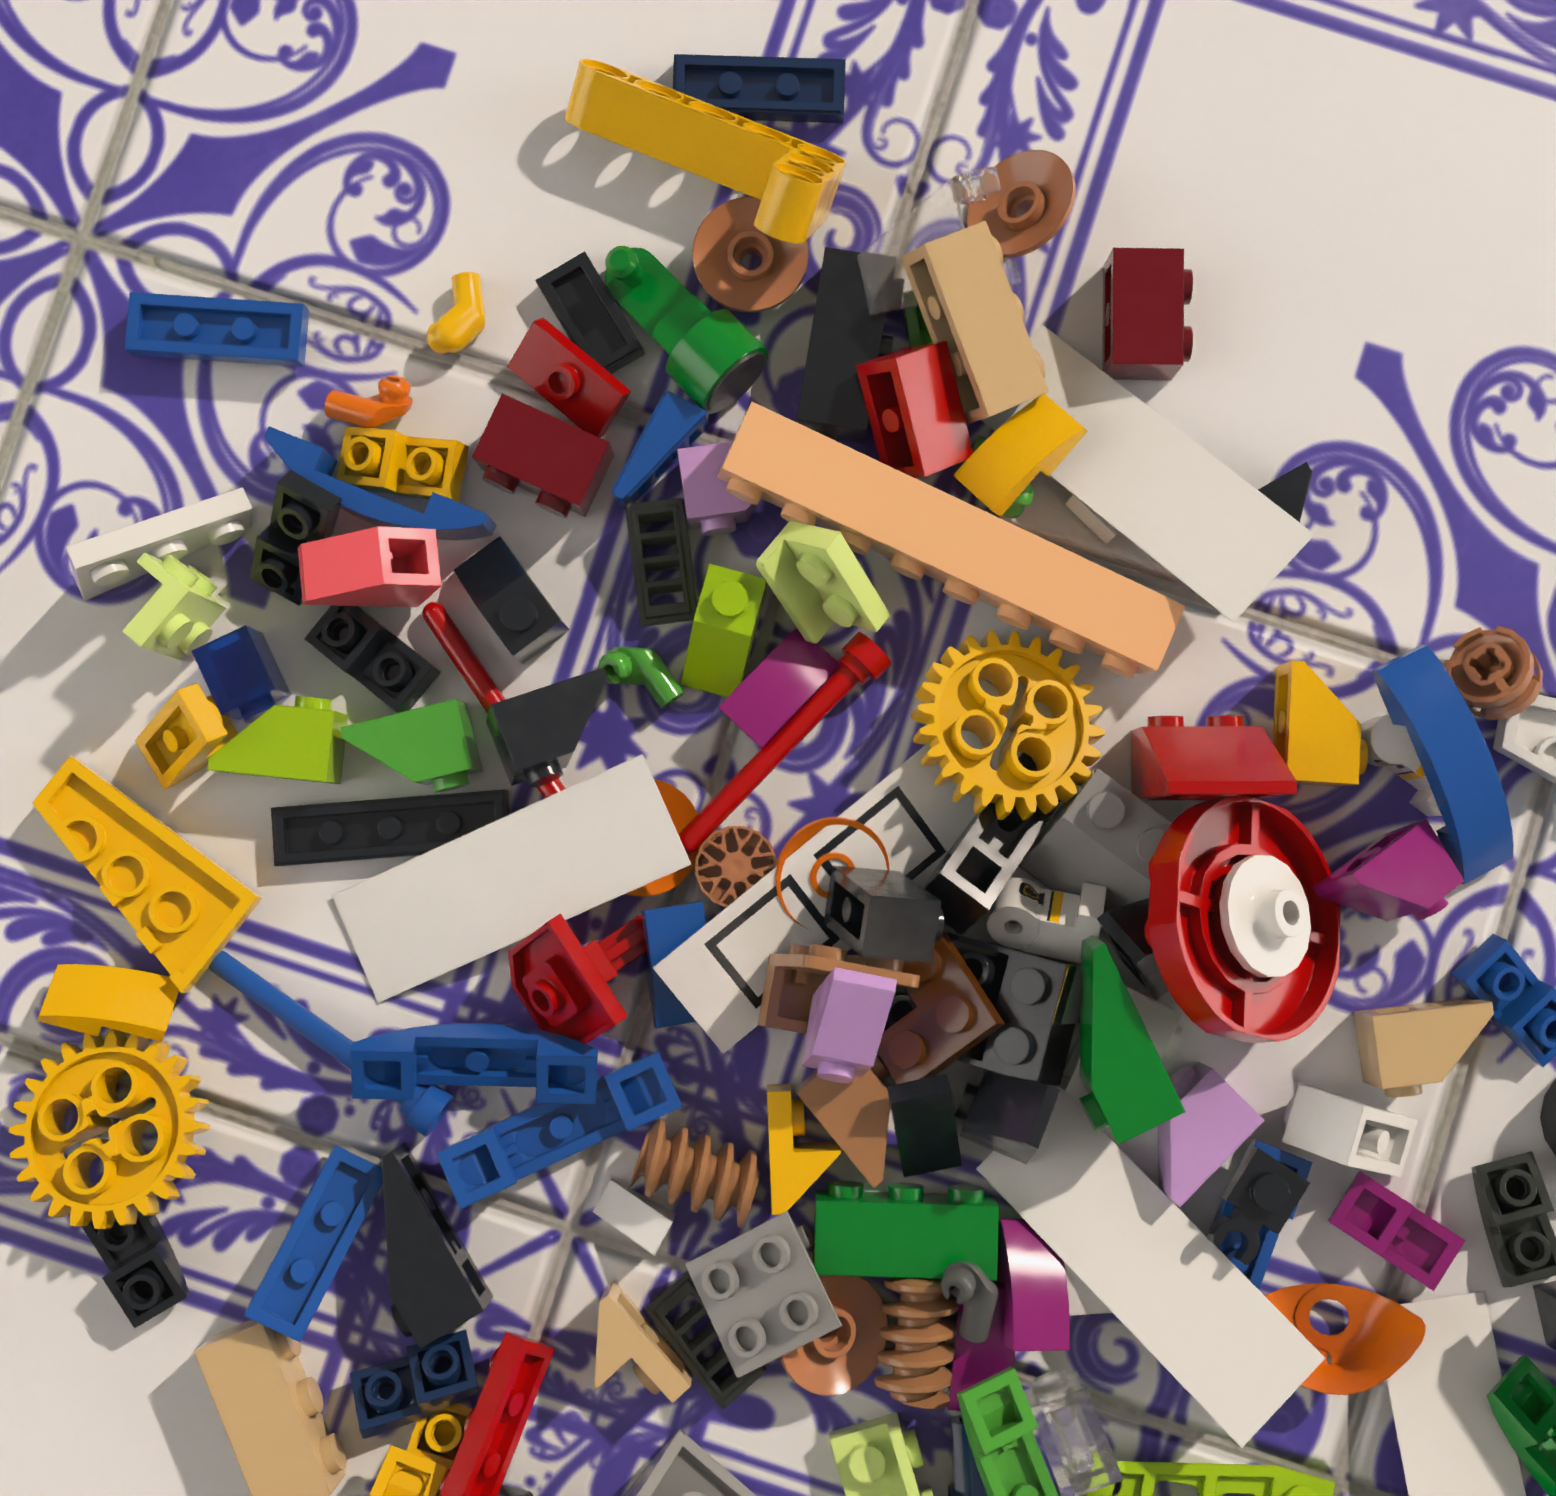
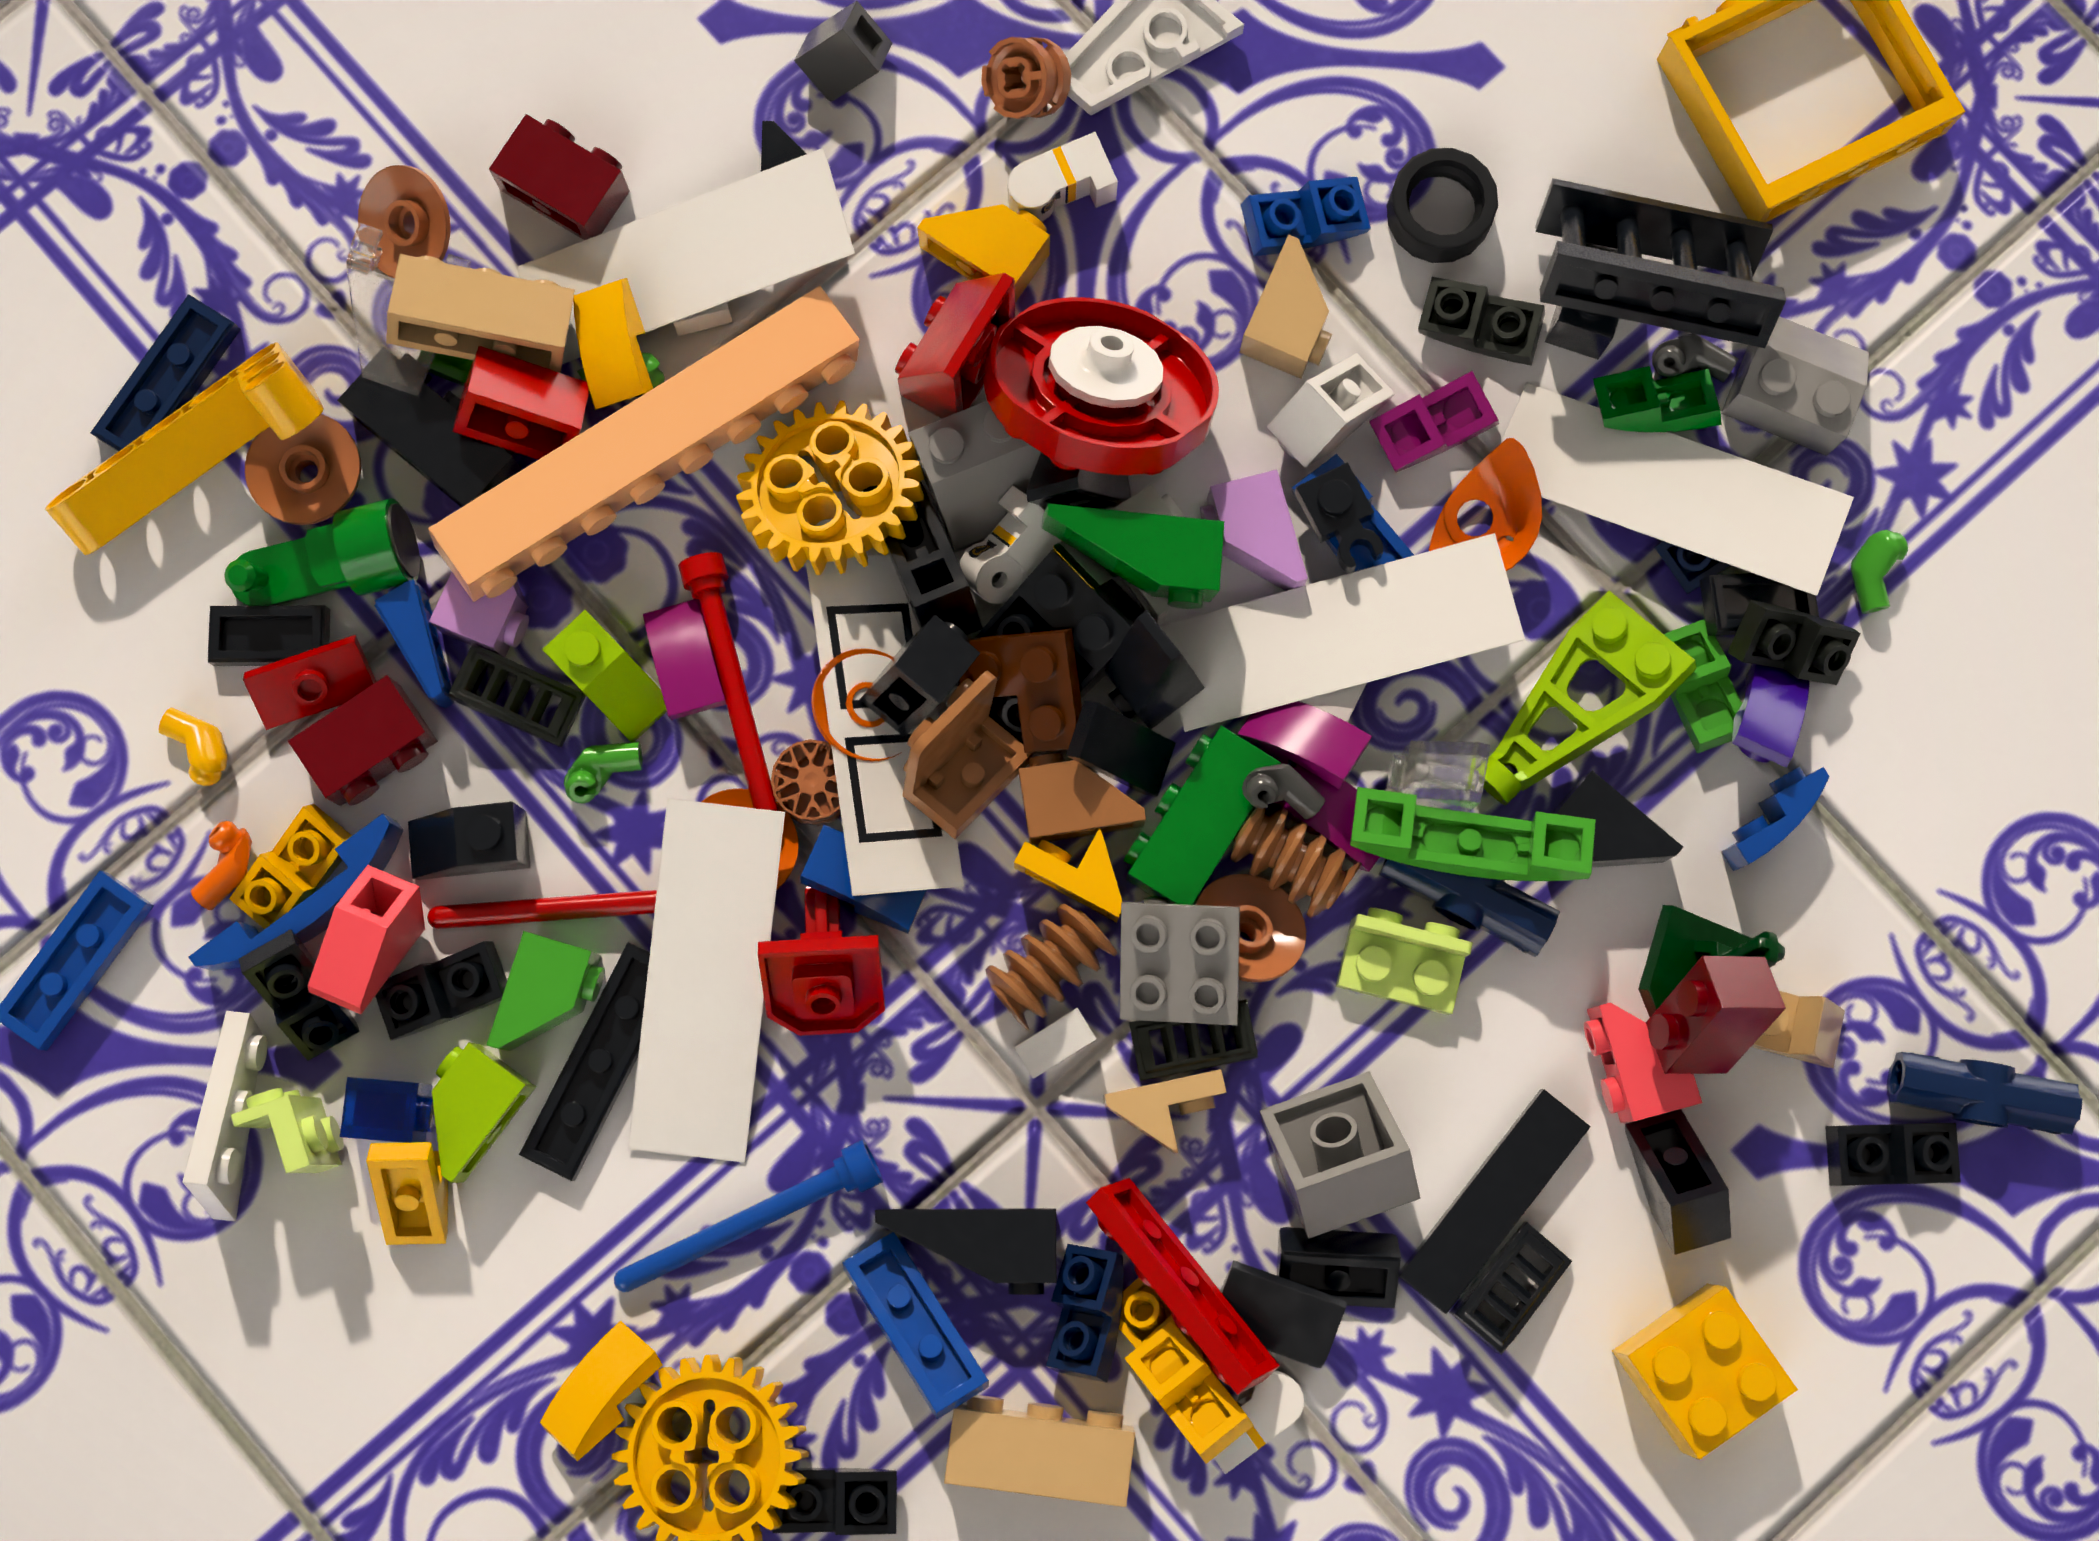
camera: 65 degrees left, 5 degrees down
yellow wing [32,756,263,993] -> none
blue slope [350,1023,598,1104] -> none
blue slope [436,1051,683,1209] -> none
black slope [486,668,608,787] -> none
yellowish green bracket [756,520,891,644] -> none
lavender slope [801,967,897,1083] -> none
magenta slope [1313,819,1464,921] -> none
blue slope [1371,645,1514,885] -> none
none -> dark grey panel [794,0,892,101]

